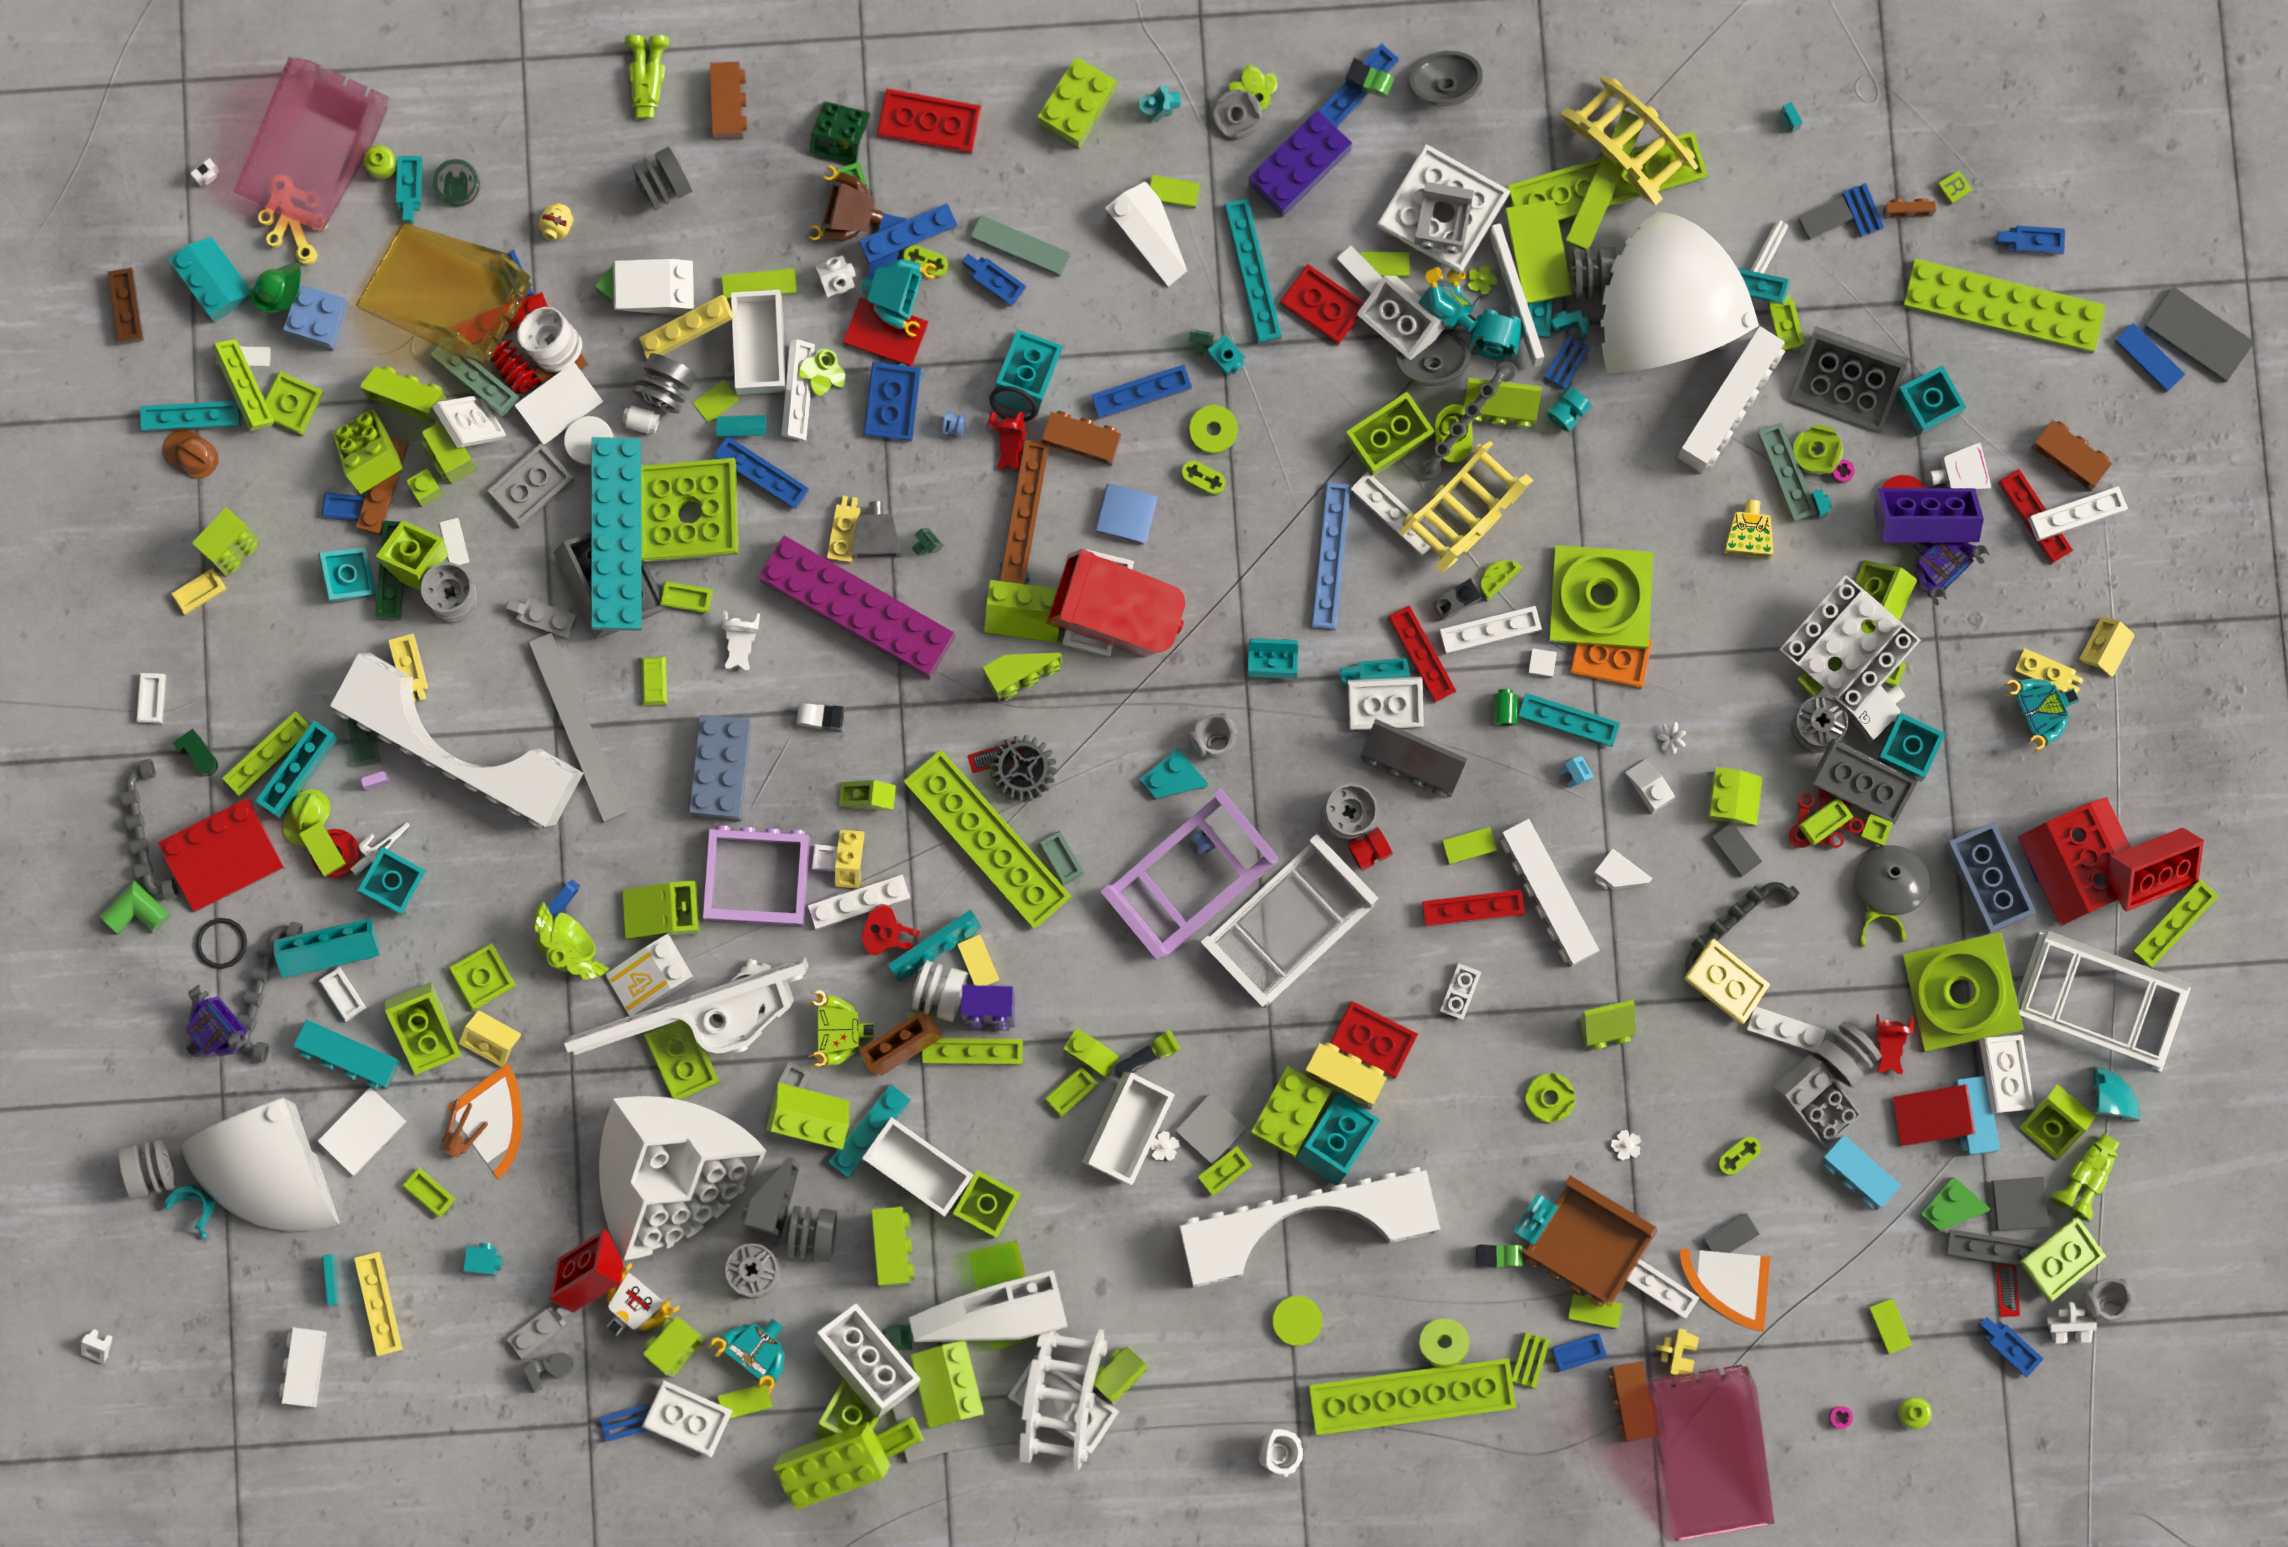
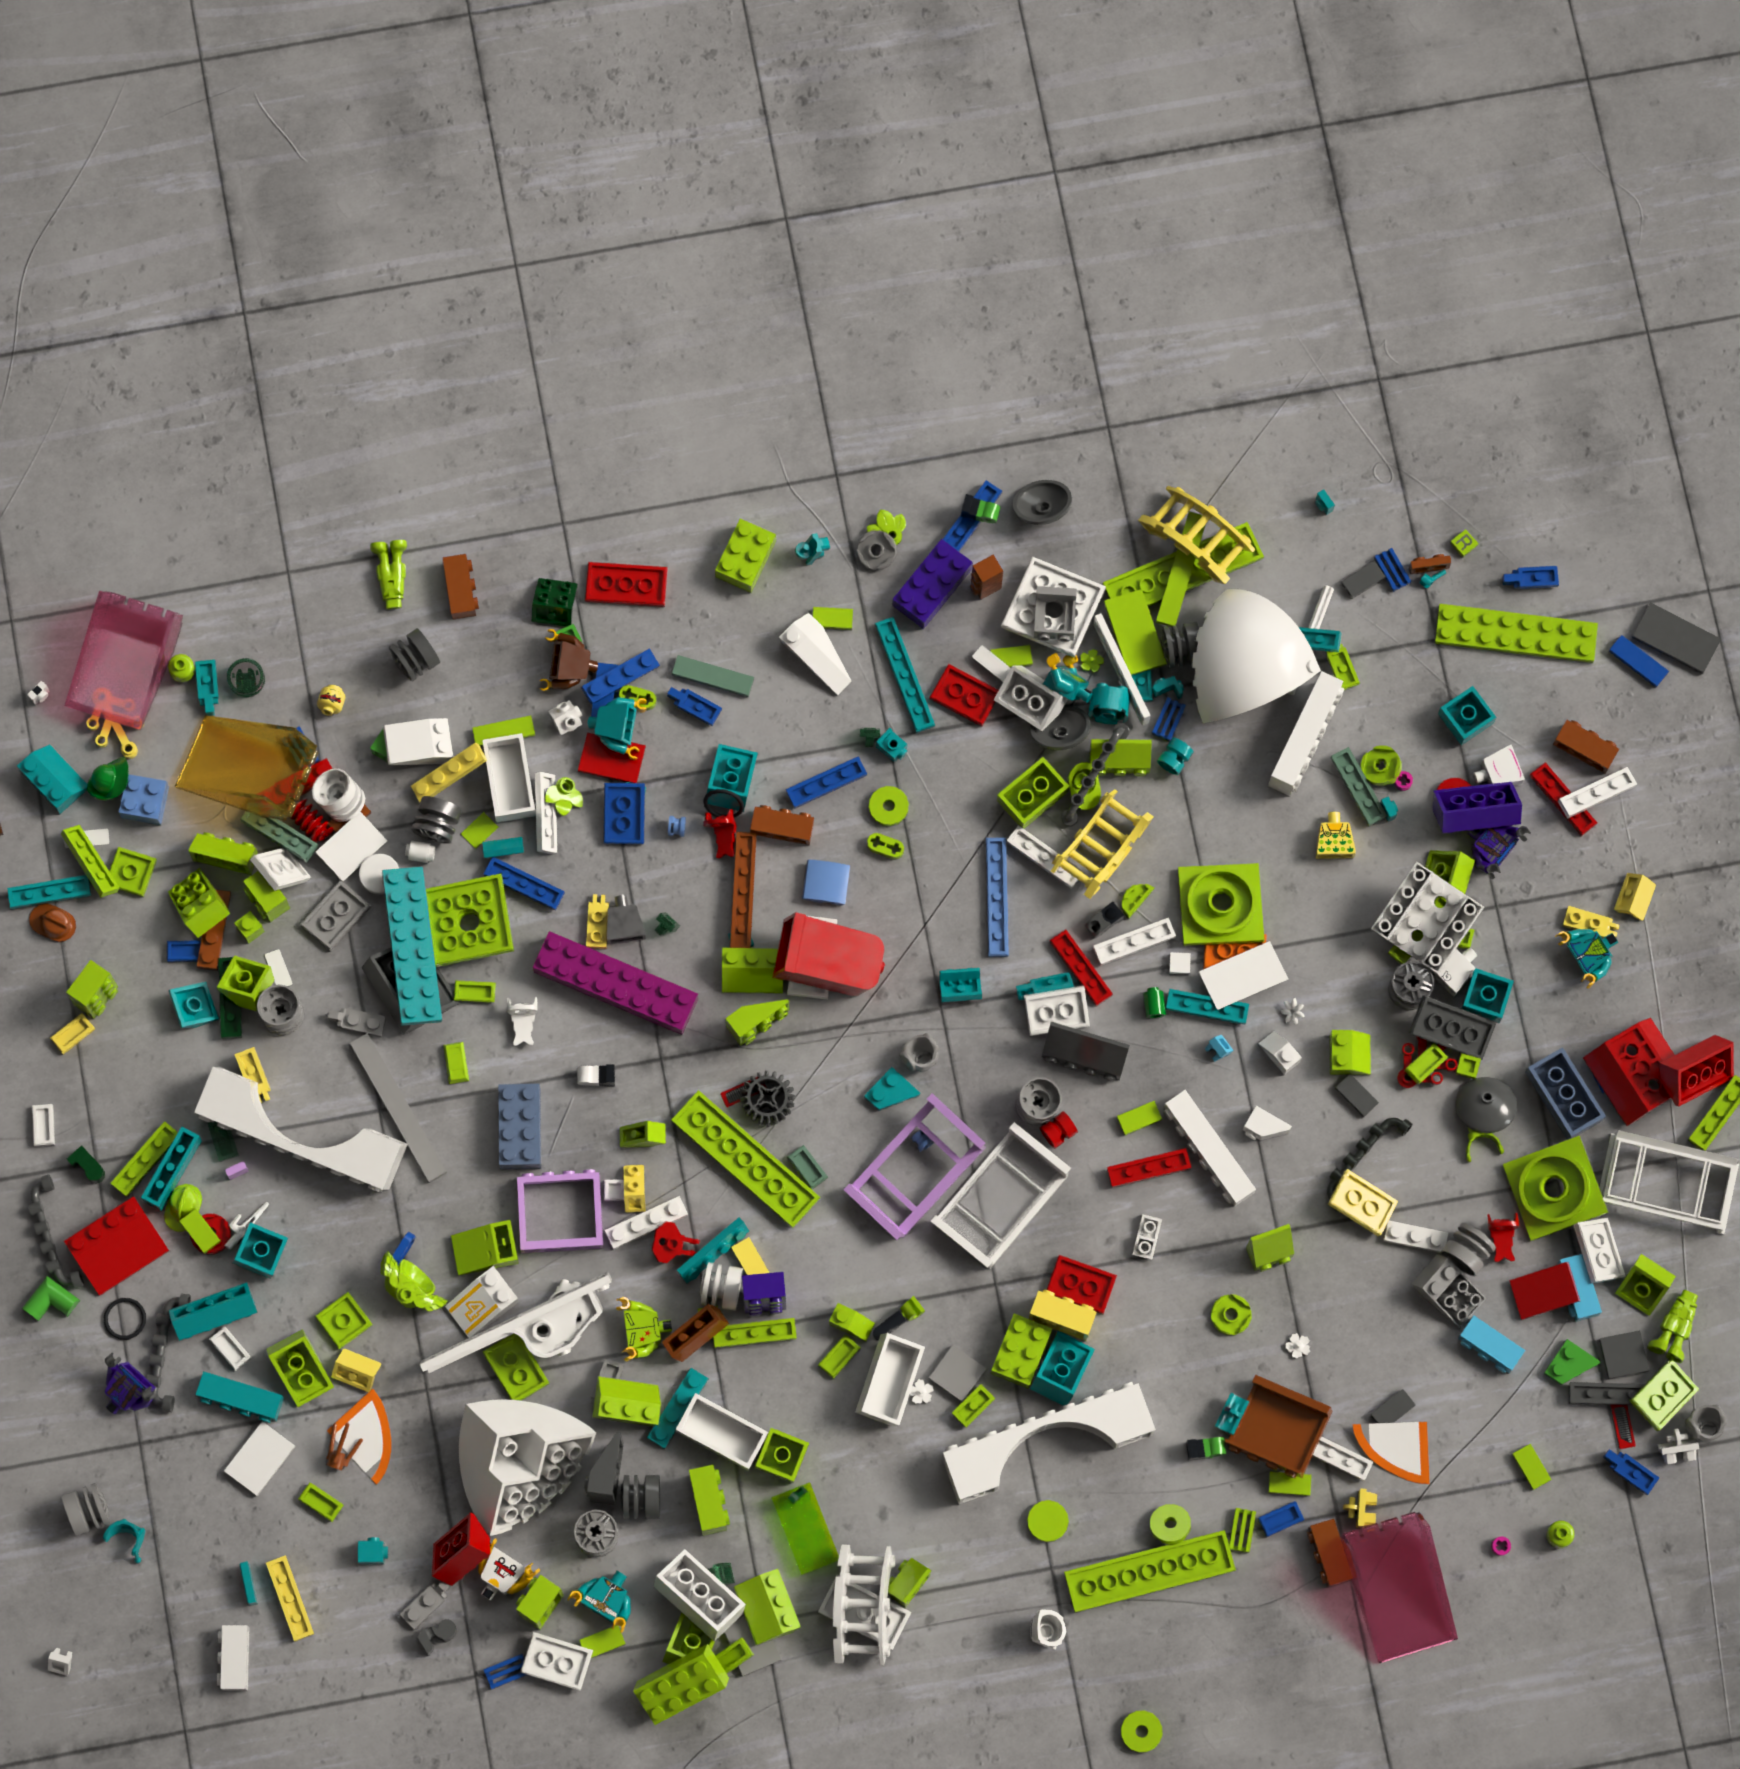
camera: 10 degrees left, 5 degrees down
white brick [180,1098,340,1232] -> none
white wedge [909,1270,1068,1342] -> none
lime beam [1718,1137,1761,1176] -> none
dark grey slope [1789,326,1908,432] -> none
teal brick [2092,1066,2140,1121] -> none
none -> dark green tile [788,1486,808,1506]
none -> dark orange brick [970,554,1003,600]
none -> white sticker [1199,941,1288,1010]
none -> teal hand [1419,569,1446,588]

